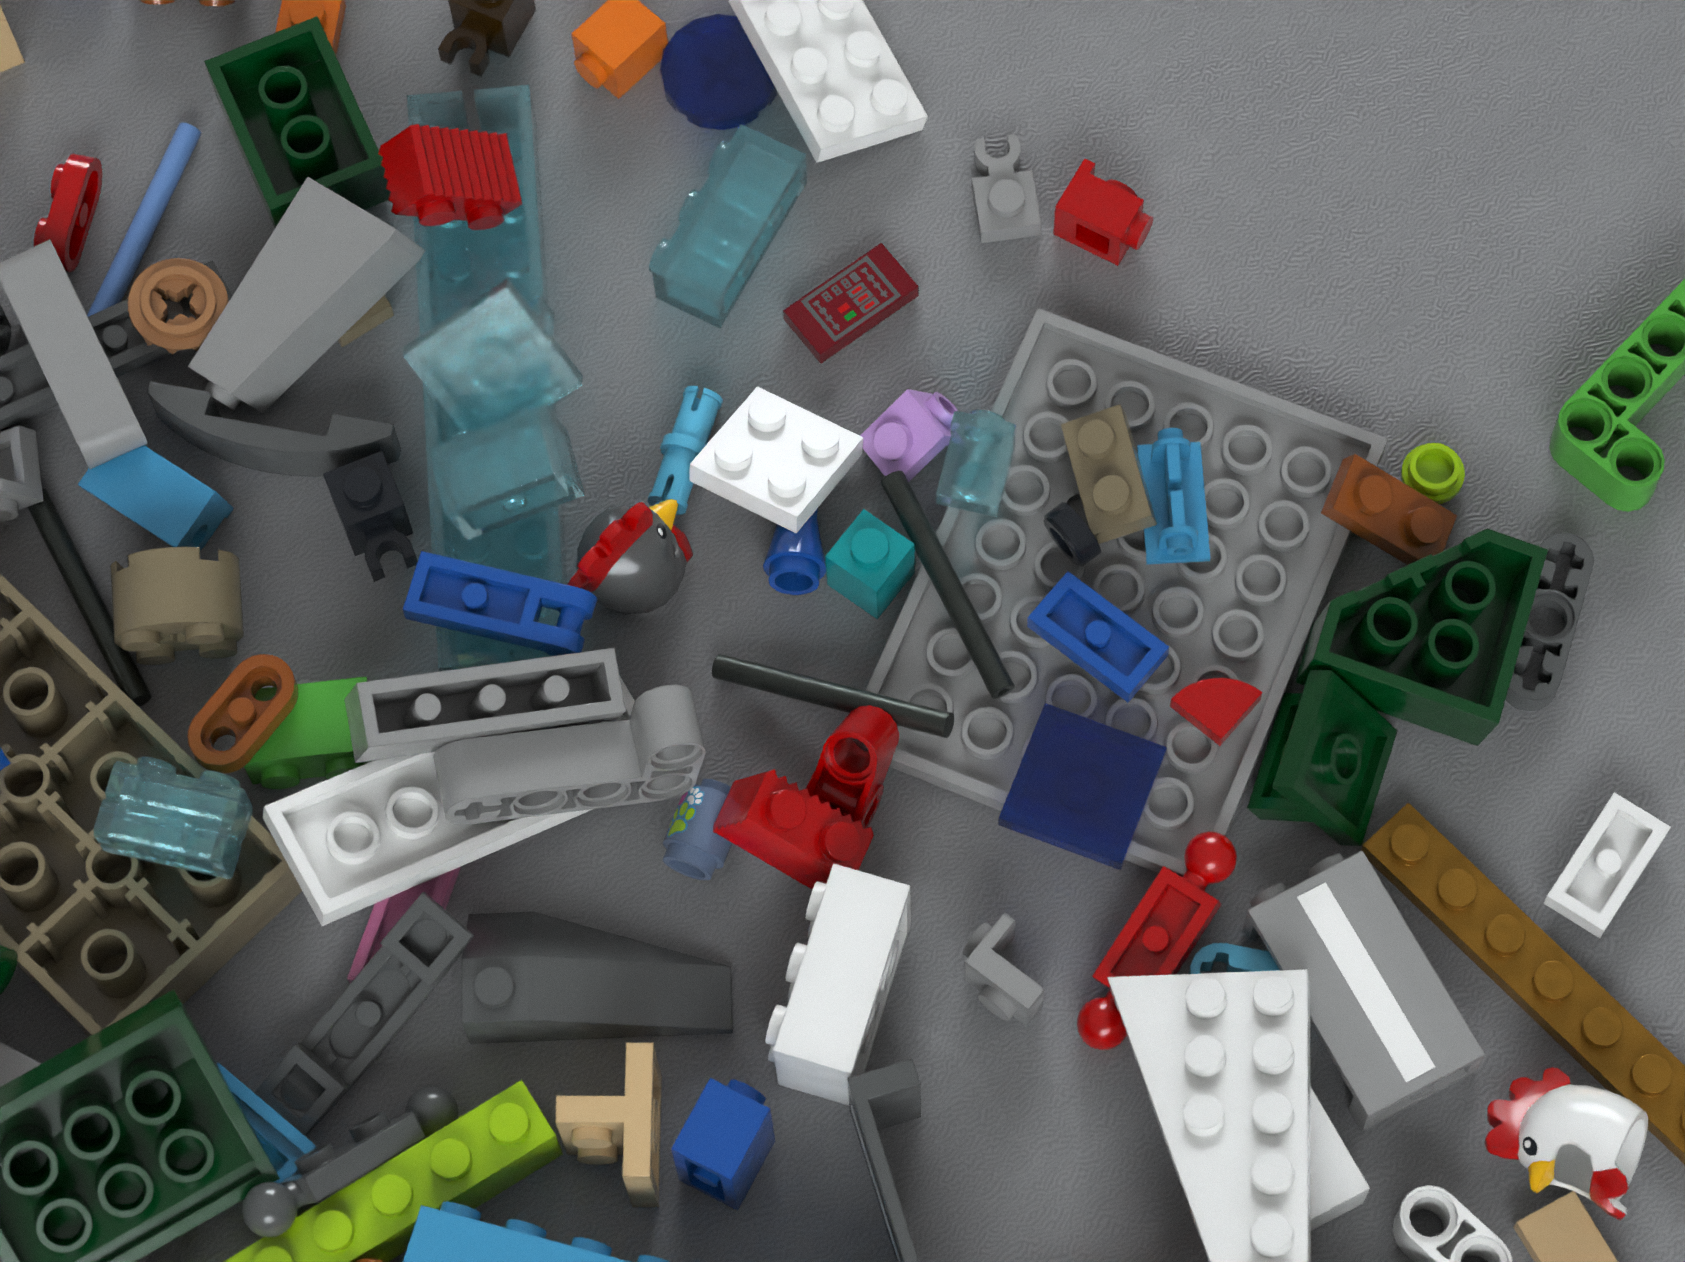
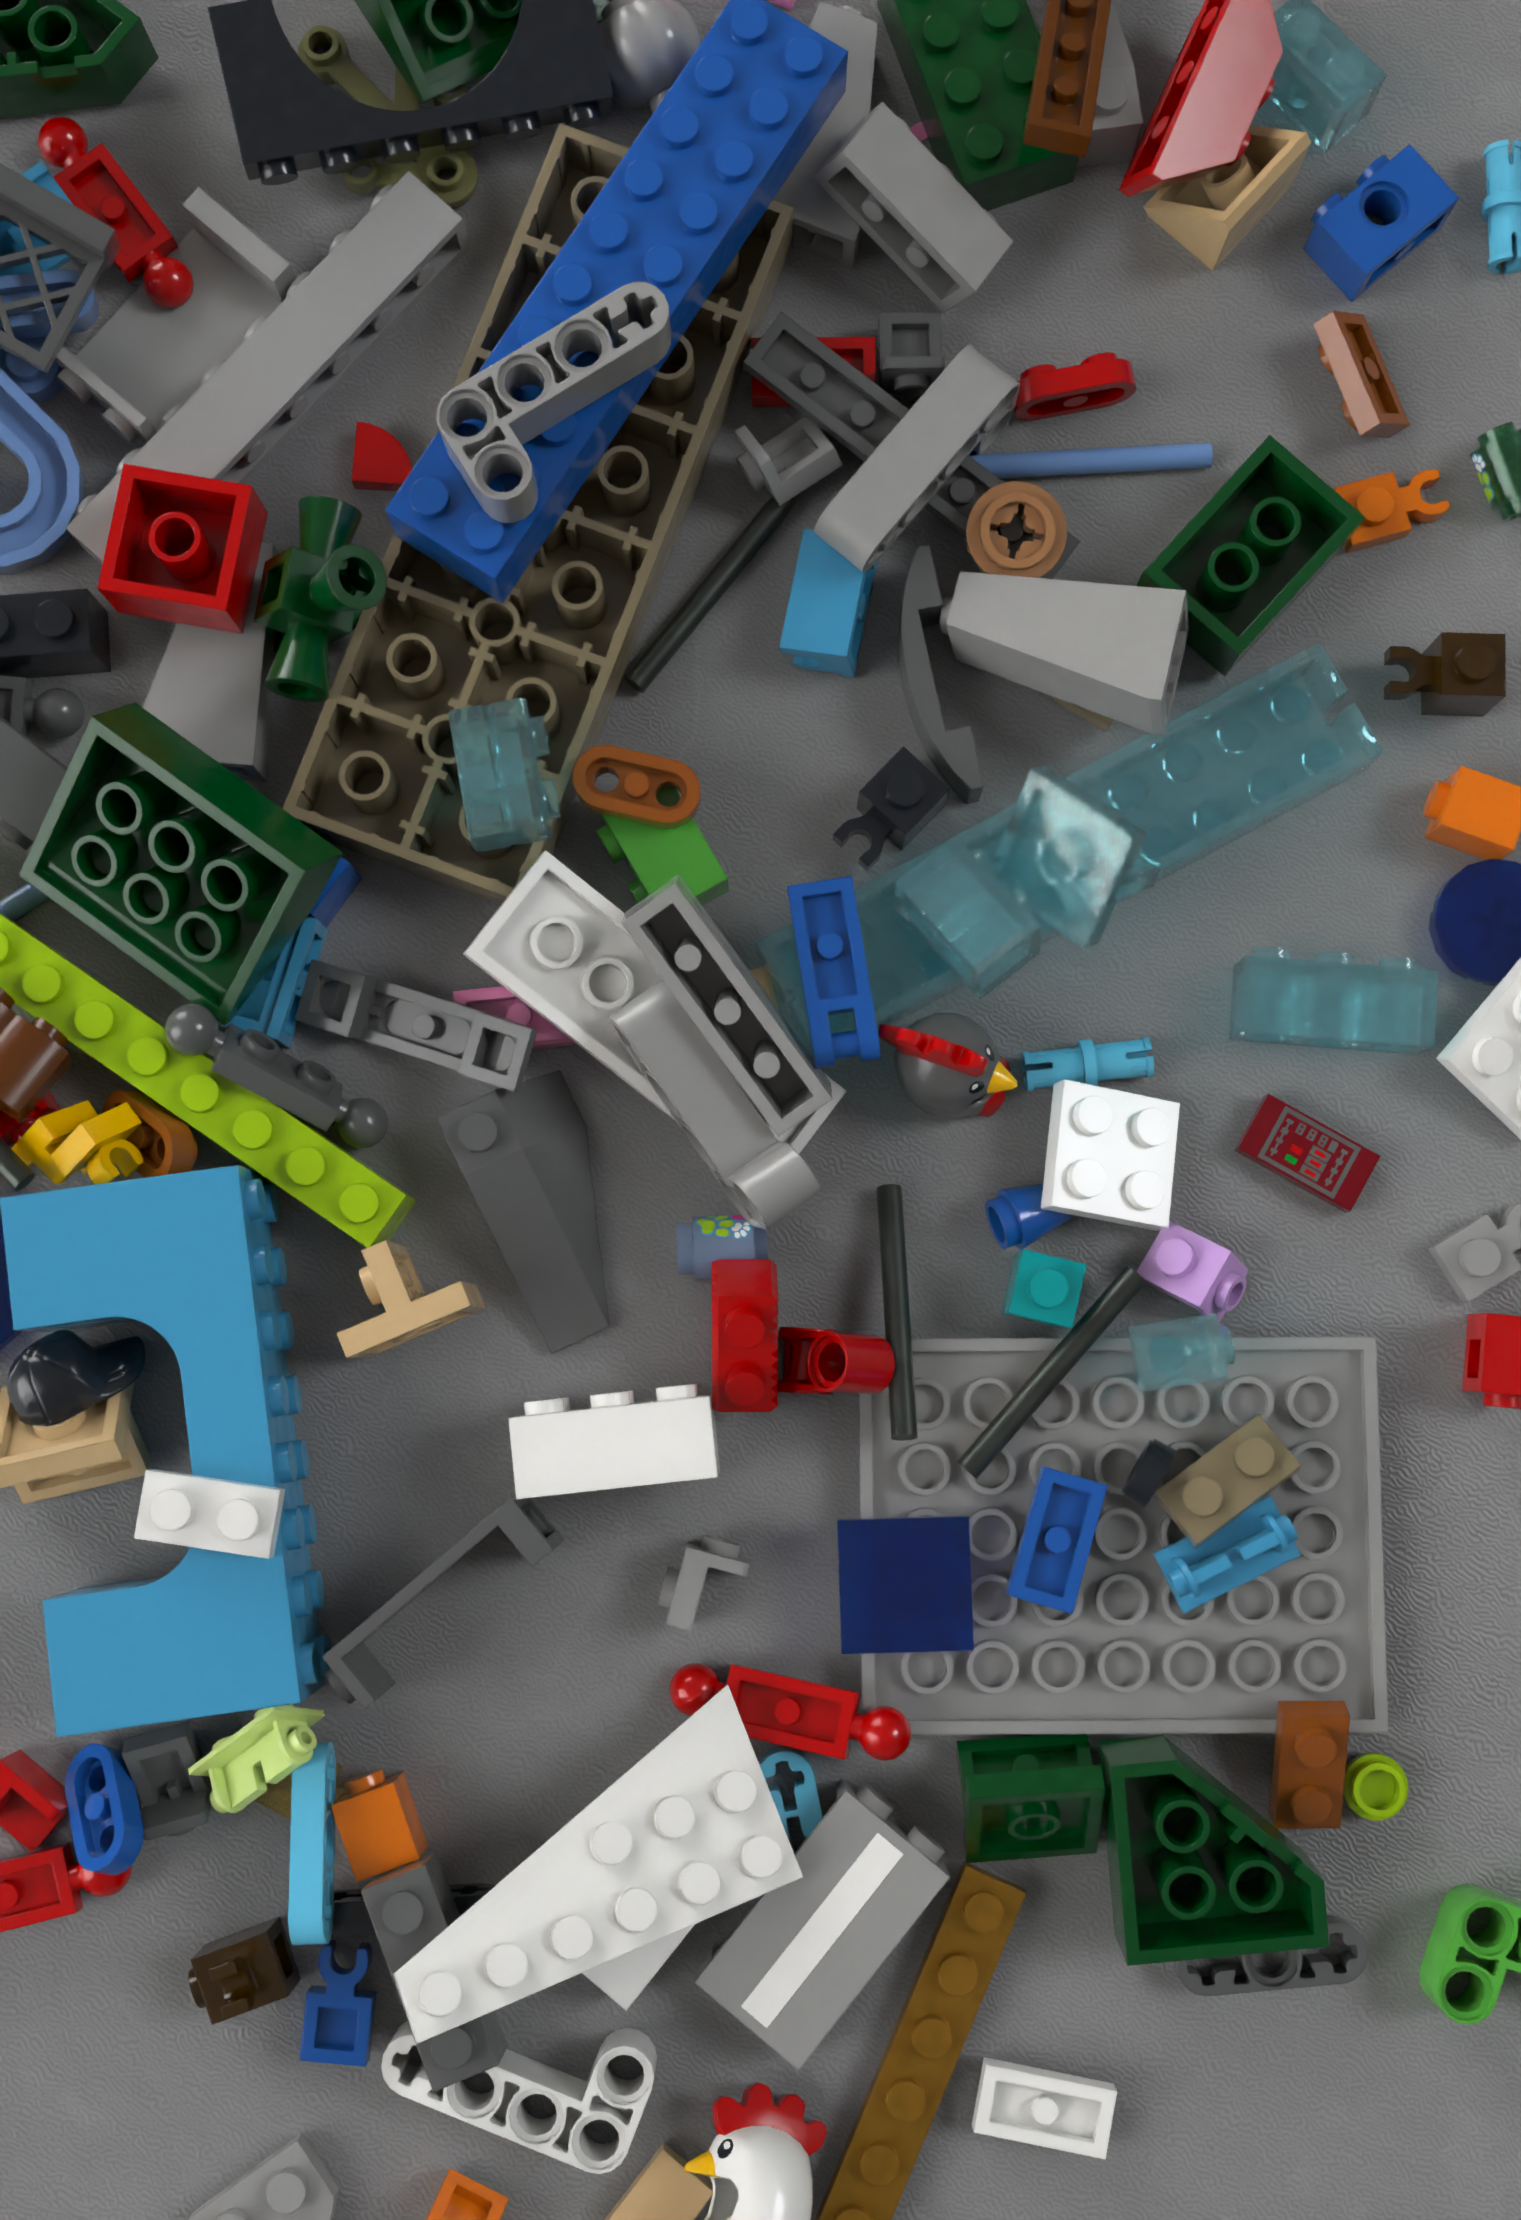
camera: 65 degrees right, 15 degrees up
dark tan brick [110,547,244,665] -> none
red brick [378,124,523,230] -> none
blue brick [671,1078,775,1211] -> none
red tile [1170,678,1263,746] -> none

